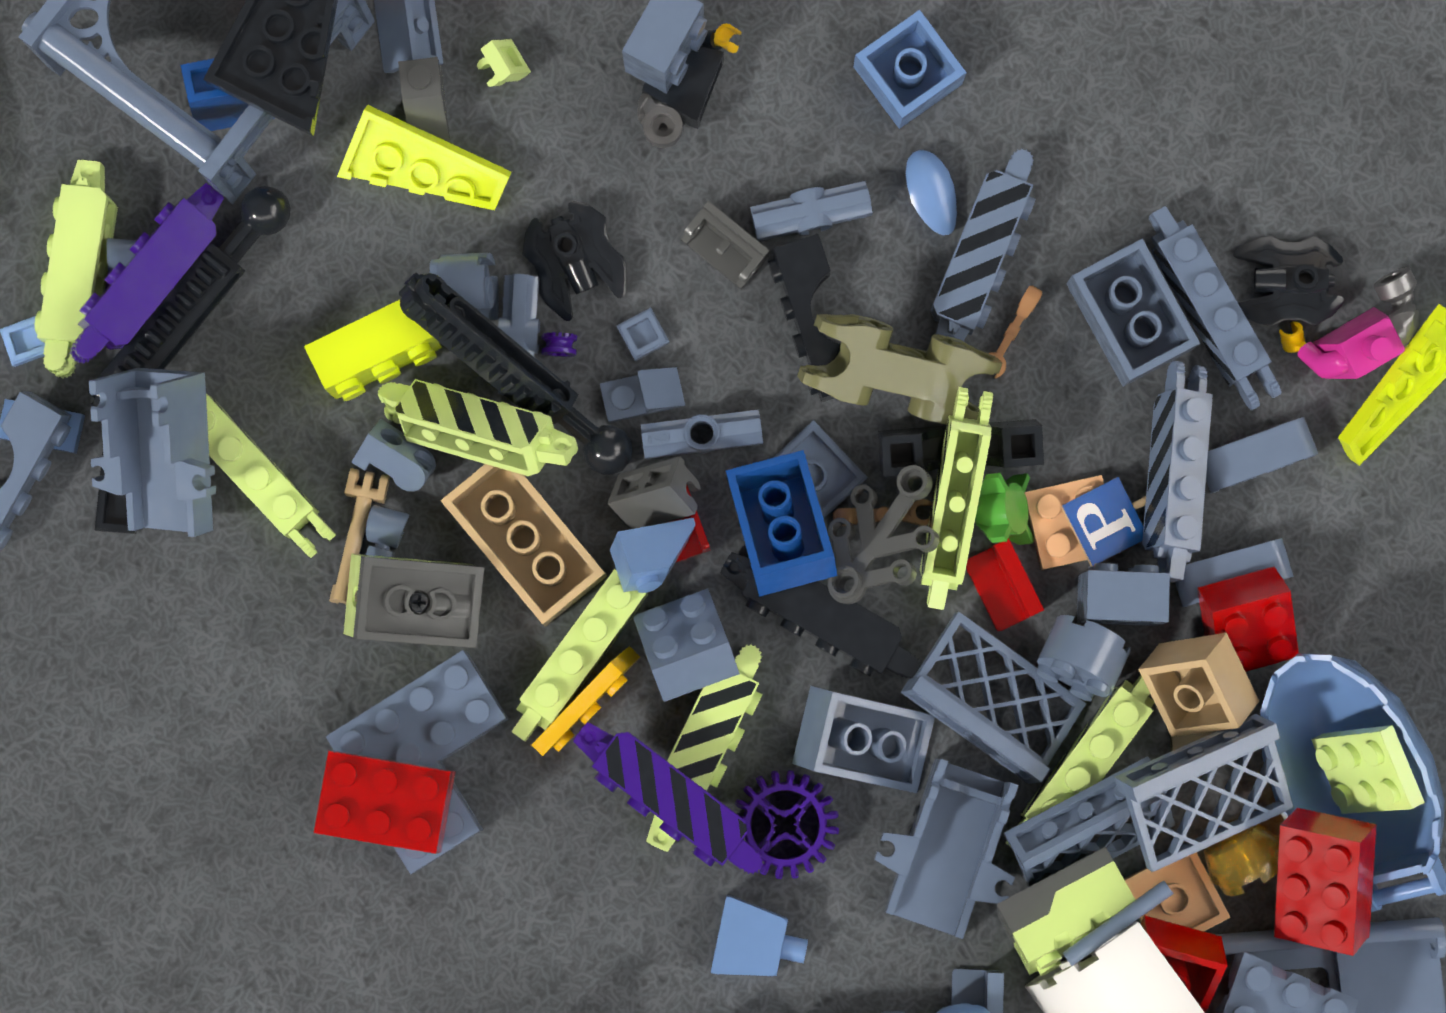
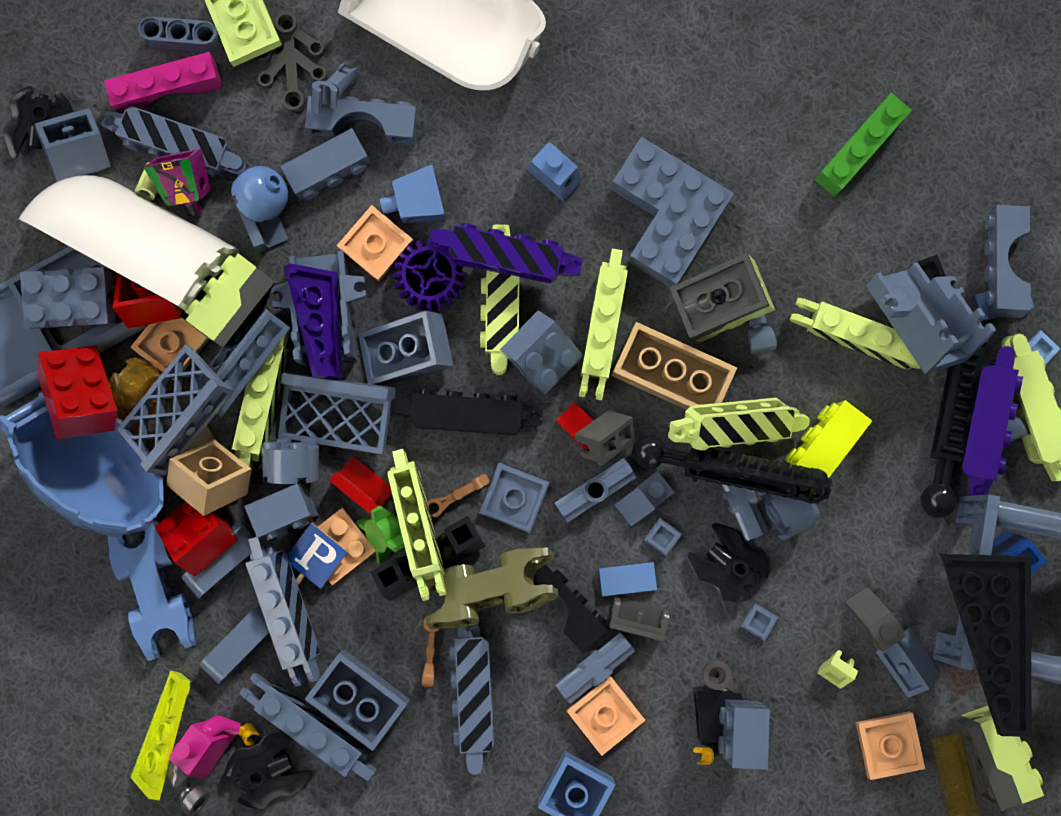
camera: 150 degrees right, 0 degrees up
red brick [314,751,456,854] -> none
tan hinge [329,468,390,605] -> none
neon yellow wing [337,105,512,210] -> none
sand blue leg [351,419,436,492] -> none
yellow wing [532,646,640,756] -> none
dark purple bush [541,332,577,357] -> none
medium blue slope [610,518,696,593] -> none
blue brick [726,450,838,597] -> none
dark grey plant [828,465,939,604] -> none
medium blue arm [905,150,957,236] -> none
sand blue bar [1063,880,1174,966] -> none
yellowish green plate [1311,725,1425,814] -> none
none -> medium blue piece [108,517,196,661]
none -> dark purple wing [284,263,343,380]
none -> light nougat plate [337,205,414,282]
none -> medium blue torso [526,142,581,202]
none -> light nougat plate [566,676,645,756]
none -> medium blue tile [598,562,657,596]
none -> sand blue tile [740,603,779,641]
none -> bright green arch [815,93,912,197]

